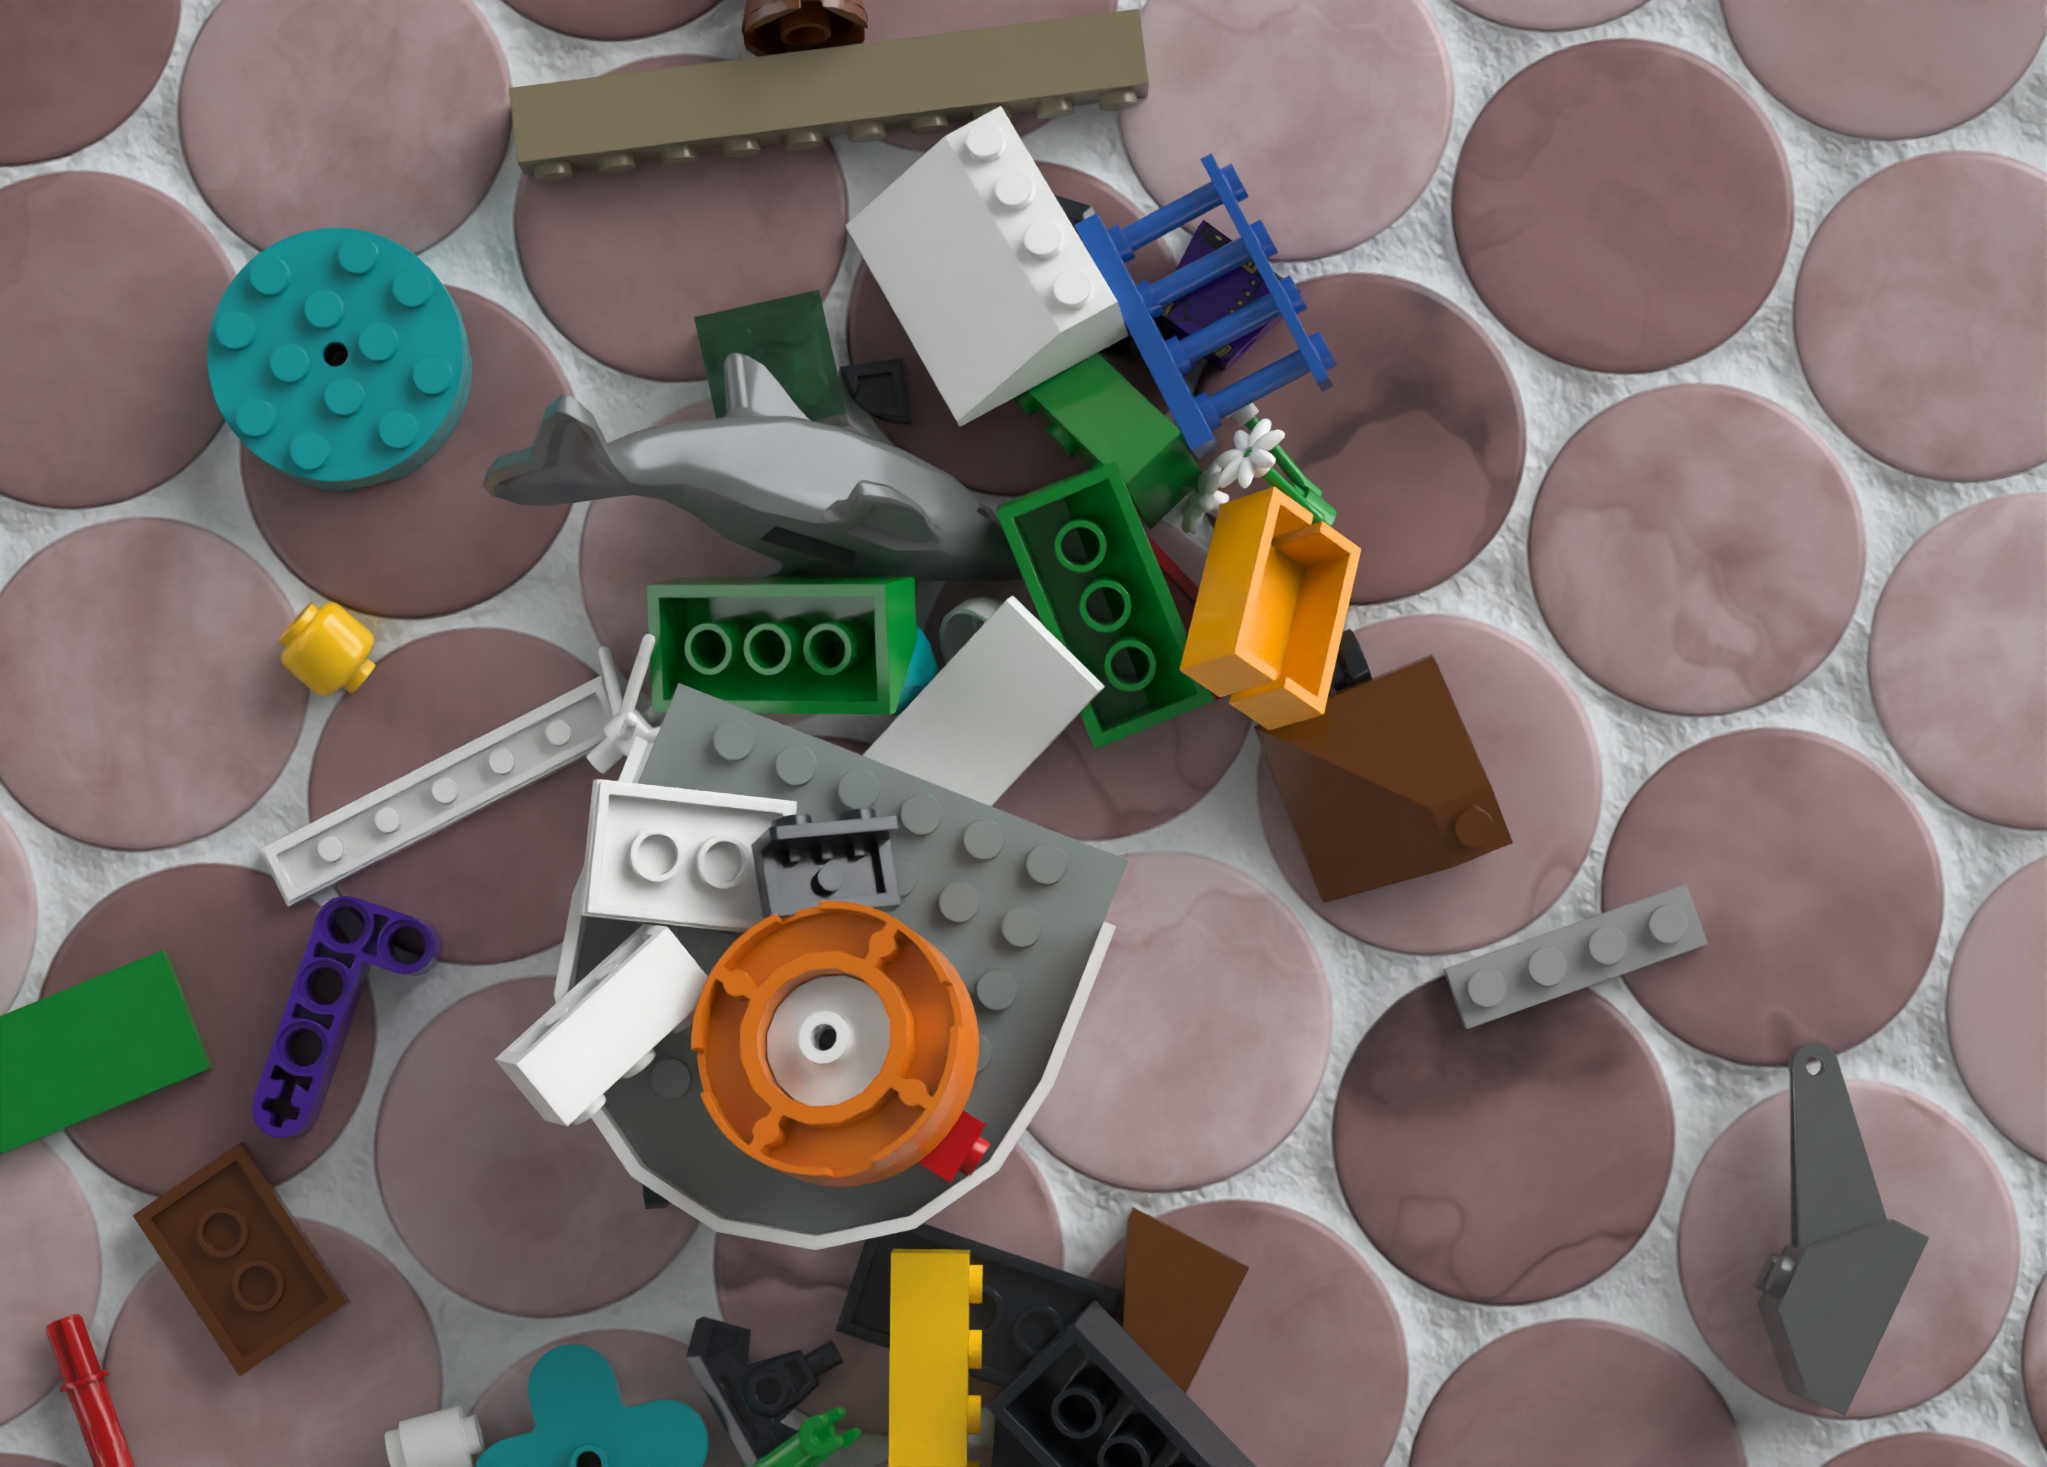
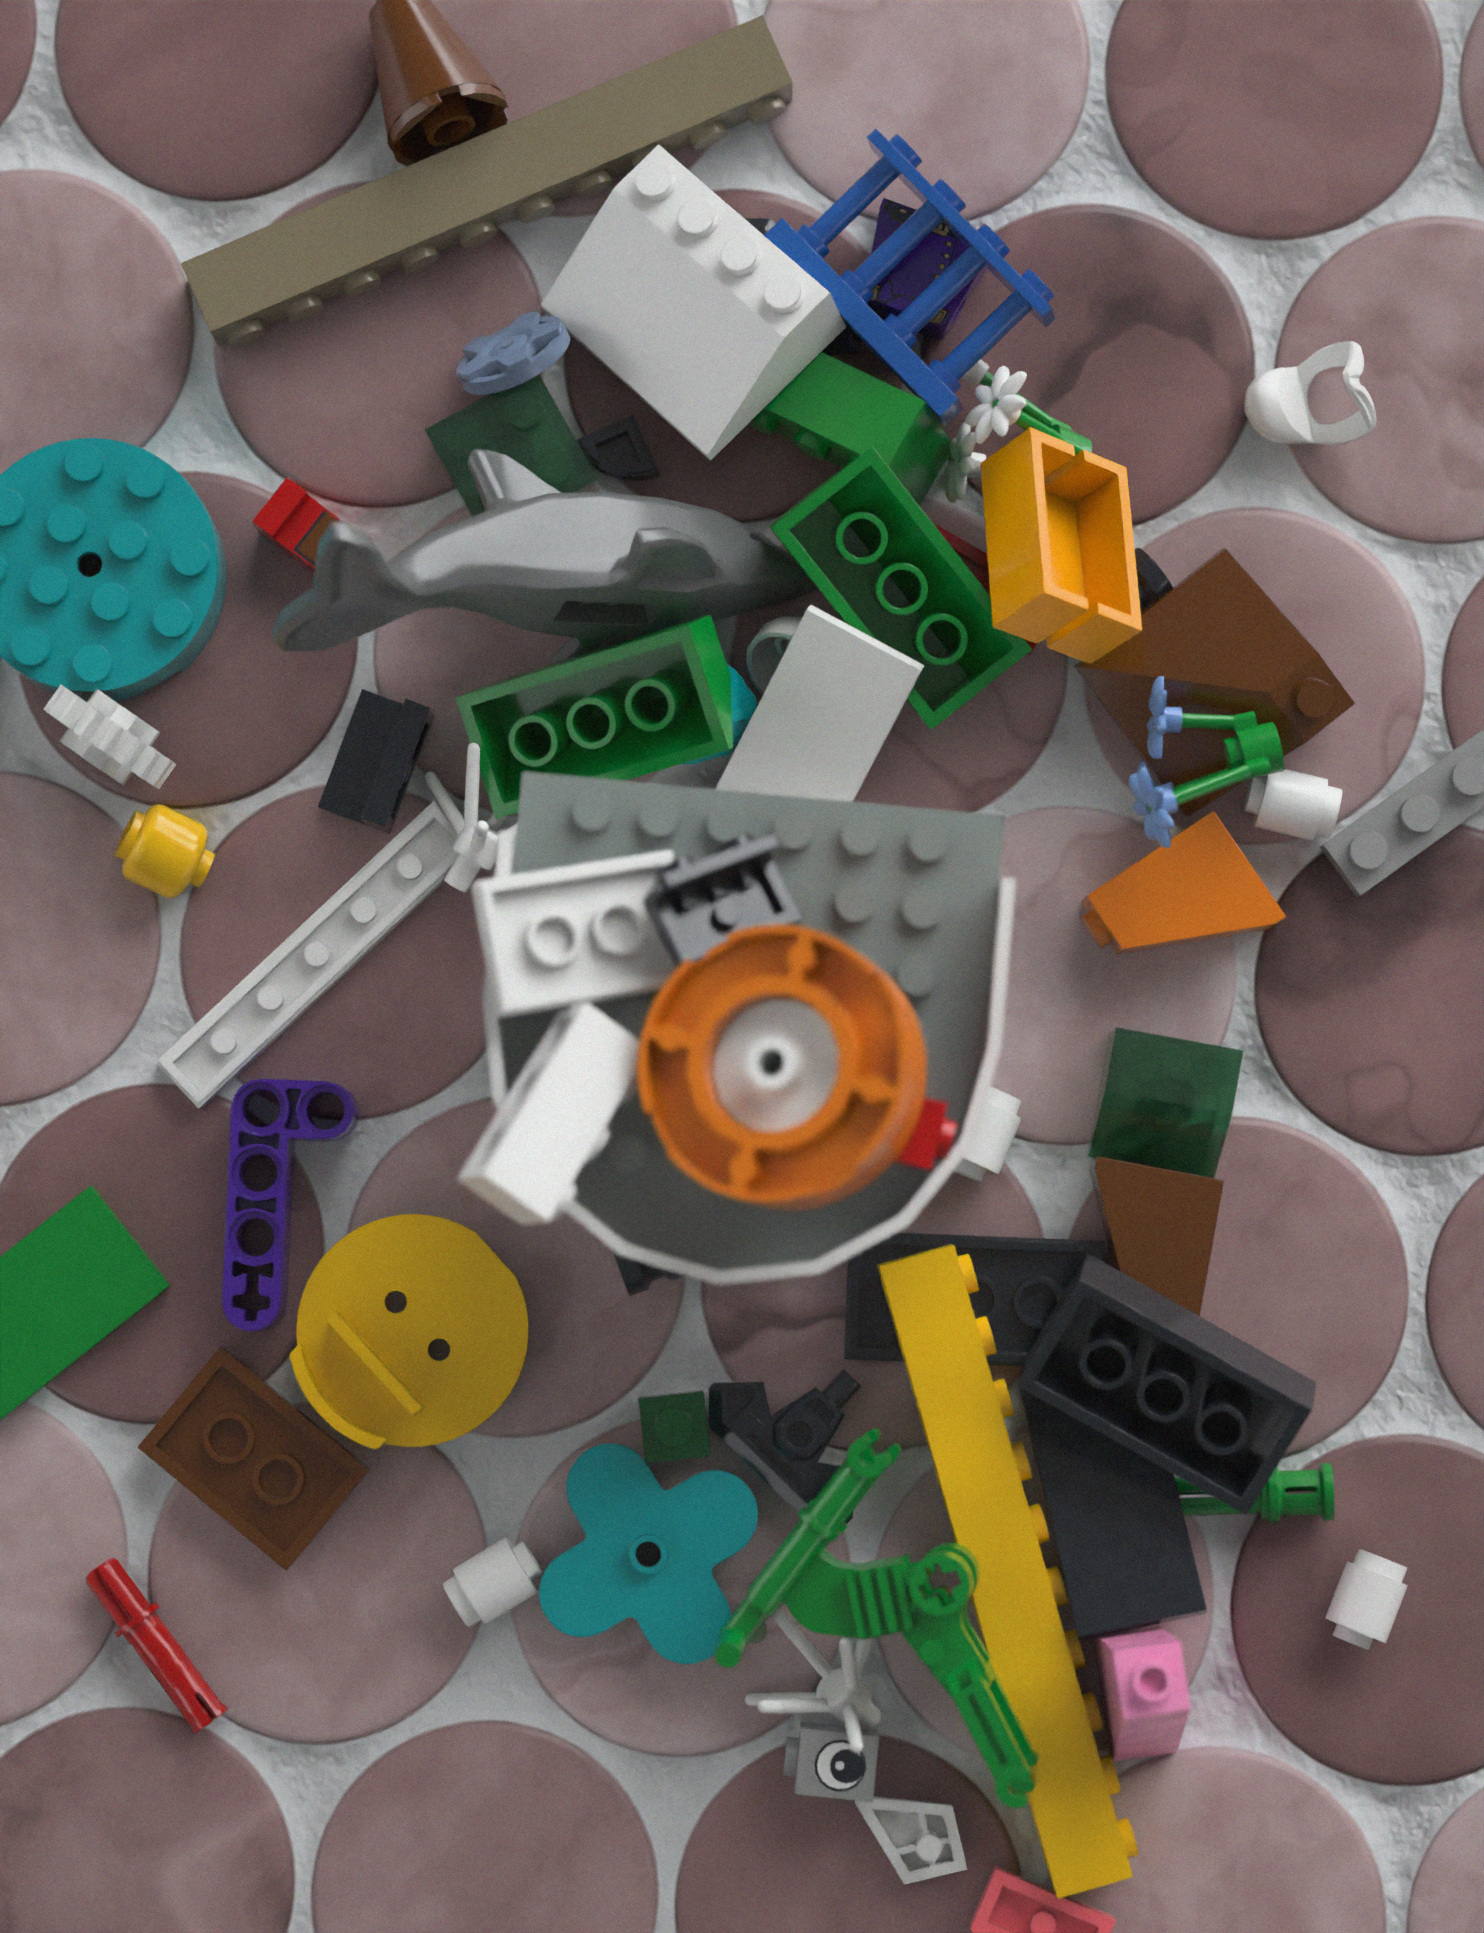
camera: 20 degrees left, 0 degrees up
none -> white gear [43,685,176,789]
none -> red leg [252,477,341,573]
none -> yellow piece [290,1214,529,1449]
none -> black panel [318,689,434,834]
none -> sand blue wheel [456,311,570,395]
none -> dark green brick [638,1390,710,1463]
none -> white brick [953,1087,1022,1182]
none -> orange slope [1080,811,1286,954]
none -> clear green slope [1087,1027,1243,1178]
none -> plant [1128,676,1284,848]
none -> white piece [1244,341,1377,445]
none -> white brick [1244,769,1342,841]

